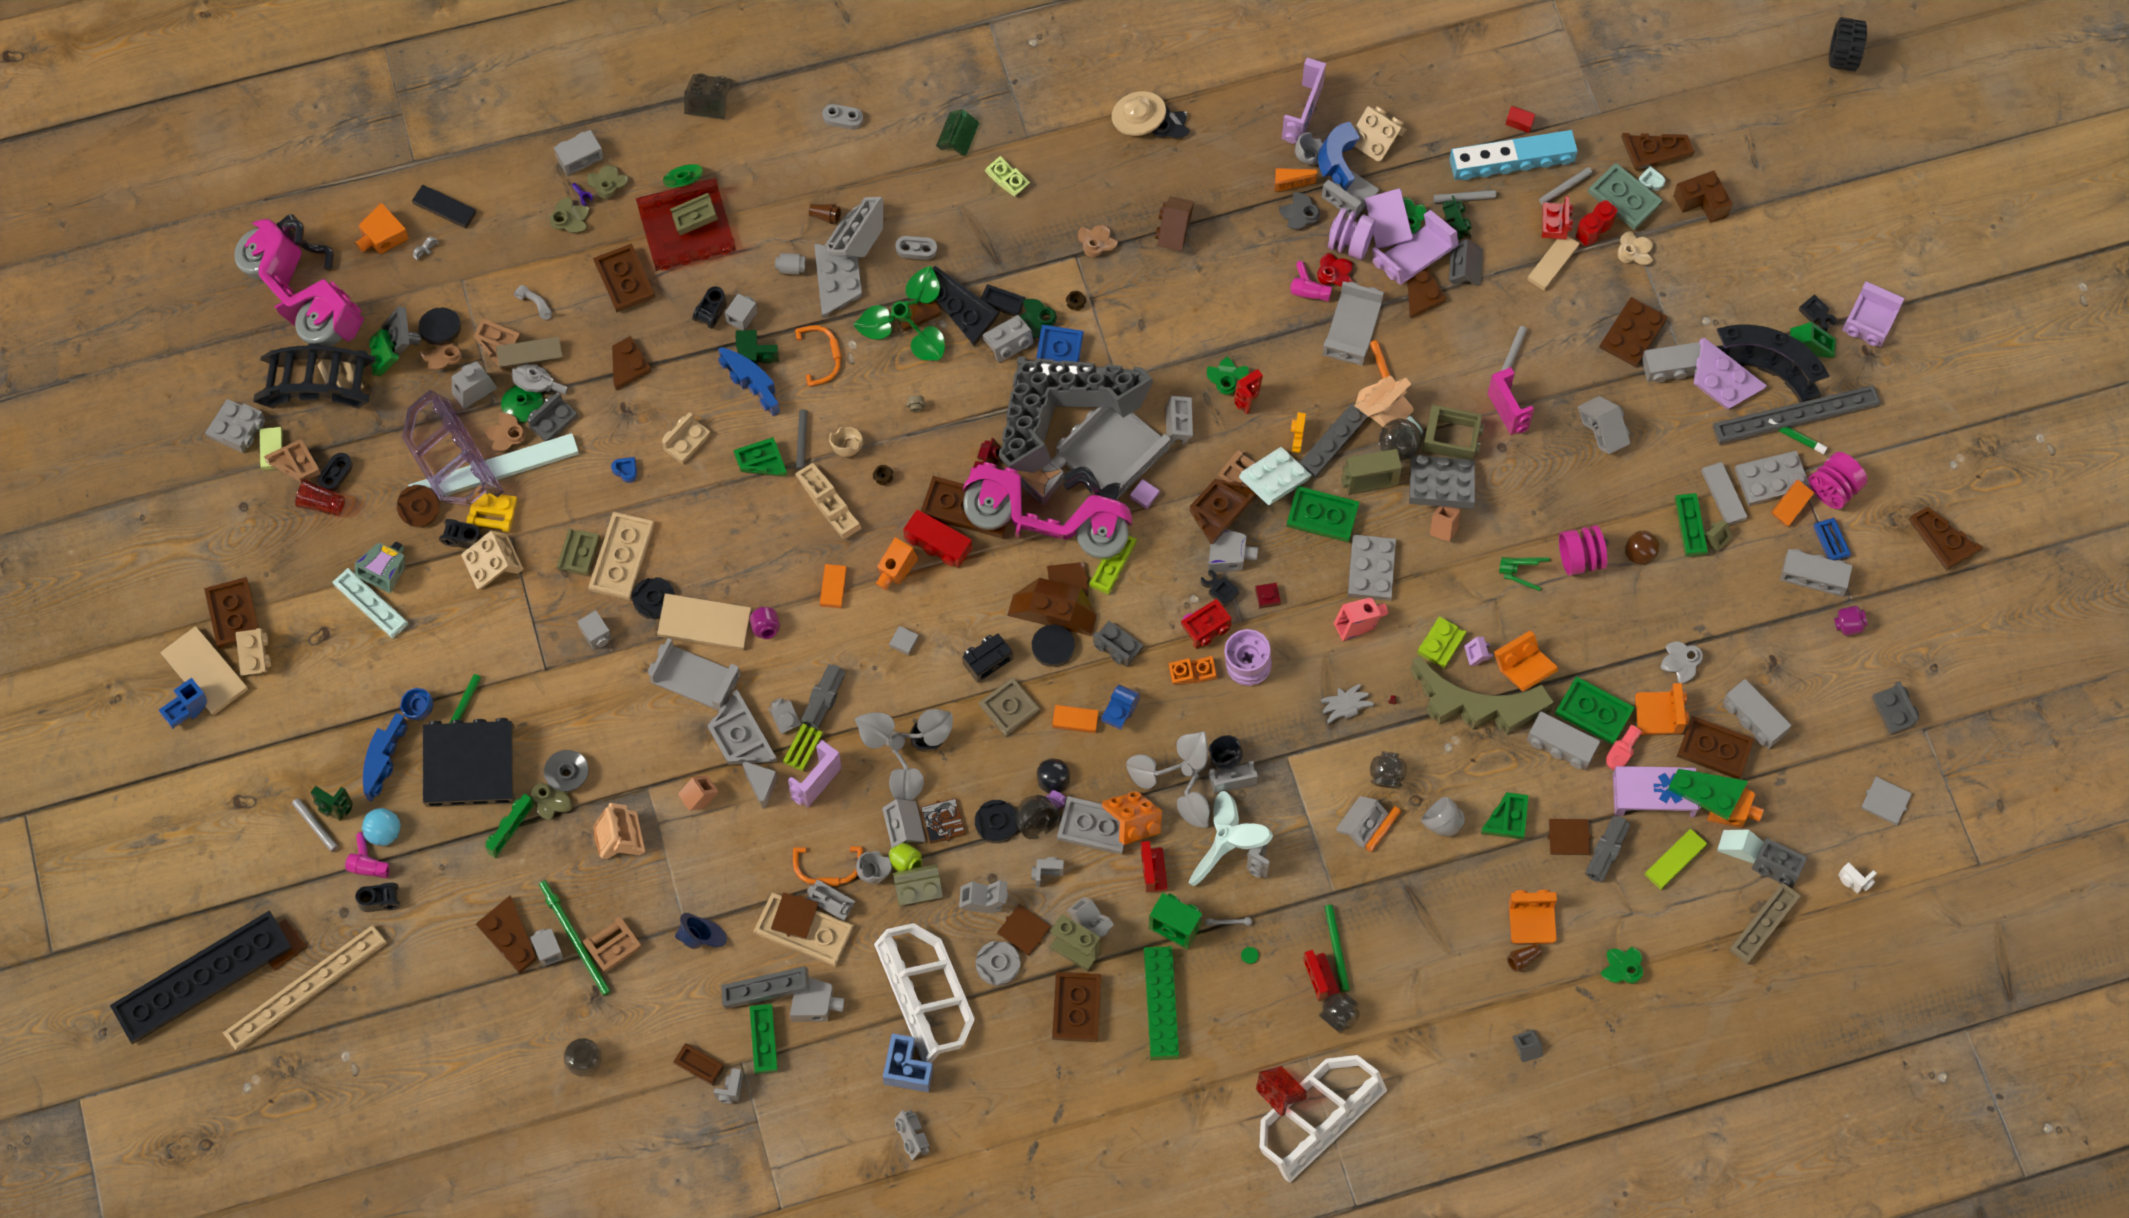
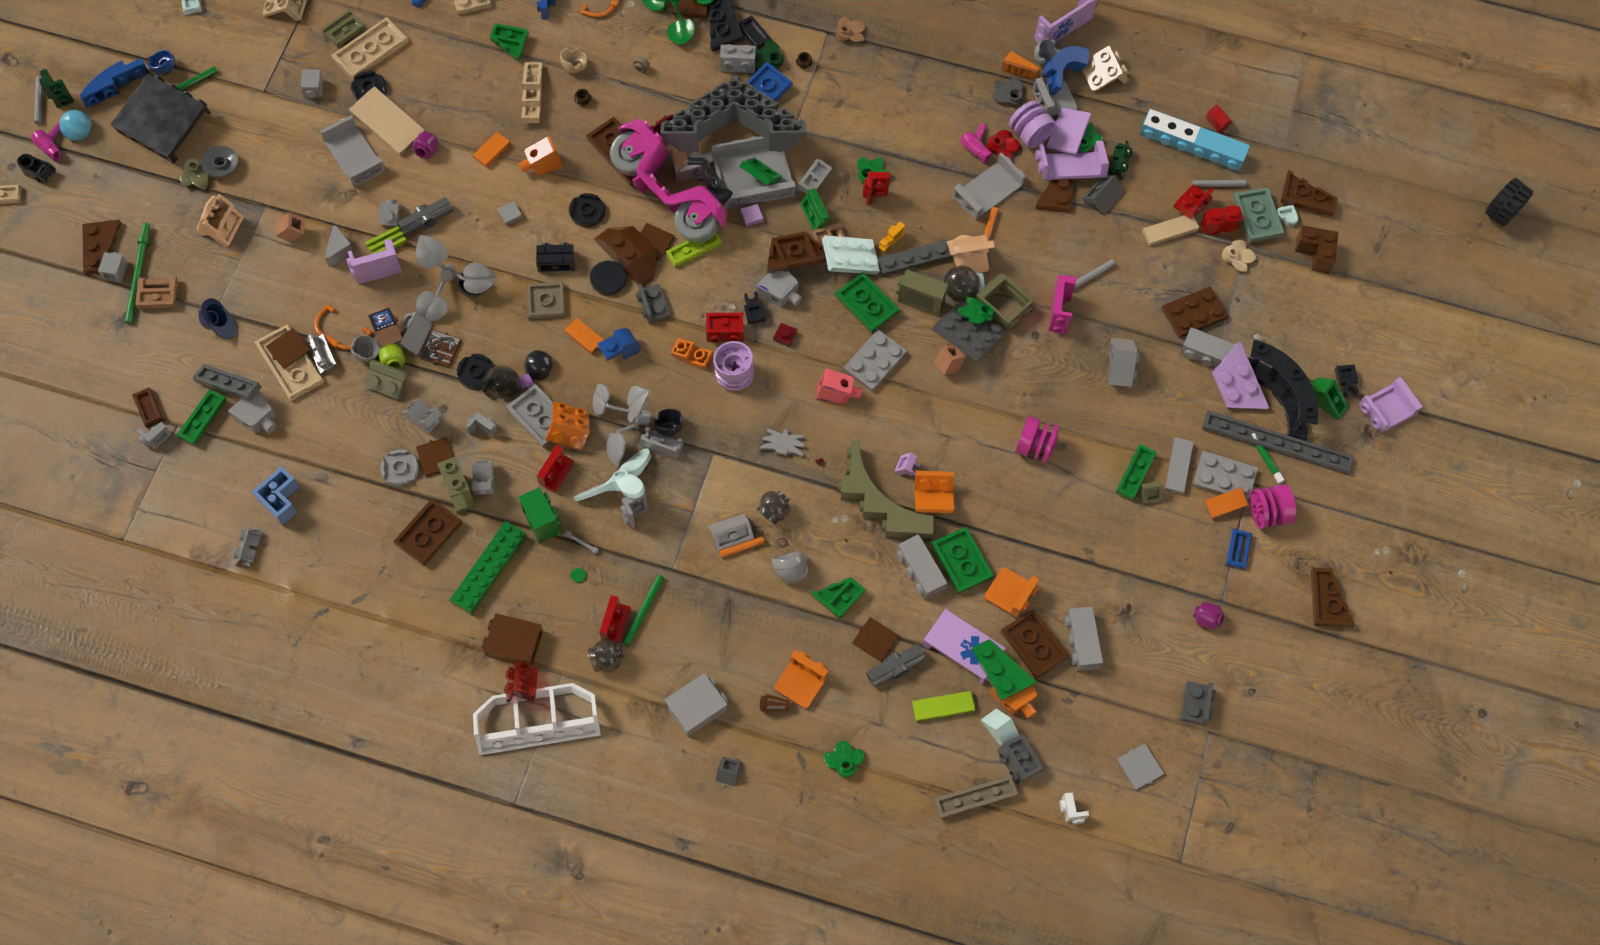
camera: 30 degrees right, 0 degrees up
green plate [485,794,534,859] -> none
clear smoke piece [564,1038,602,1077] -> none
light grey wing [707,689,777,765] -> none
dark grey bar [796,409,808,470] -> none
white plate [874,923,975,1063] -> none
red brick [903,509,972,568] -> none
reddish brown brick [1155,196,1194,251] -> none
lime plate [1417,616,1467,669] -> none
light grey bar [1433,190,1496,203] -> none
green plant [1499,556,1551,591] -> none
coral arm [1606,725,1642,770] -> none
reddish brown hair [1625,530,1660,565] -> none
light grey plate [1661,642,1703,684] -> none
light grey brick [1780,549,1852,597] -> none
none -> brick [368,308,404,348]
none -> reddish brown brick [482,613,543,668]
none -> black tile [569,193,605,227]
none -> light grey brick [664,673,728,737]
none -> green plate [739,157,782,186]
none -> green plate [800,188,829,230]
none -> green plate [957,297,994,324]

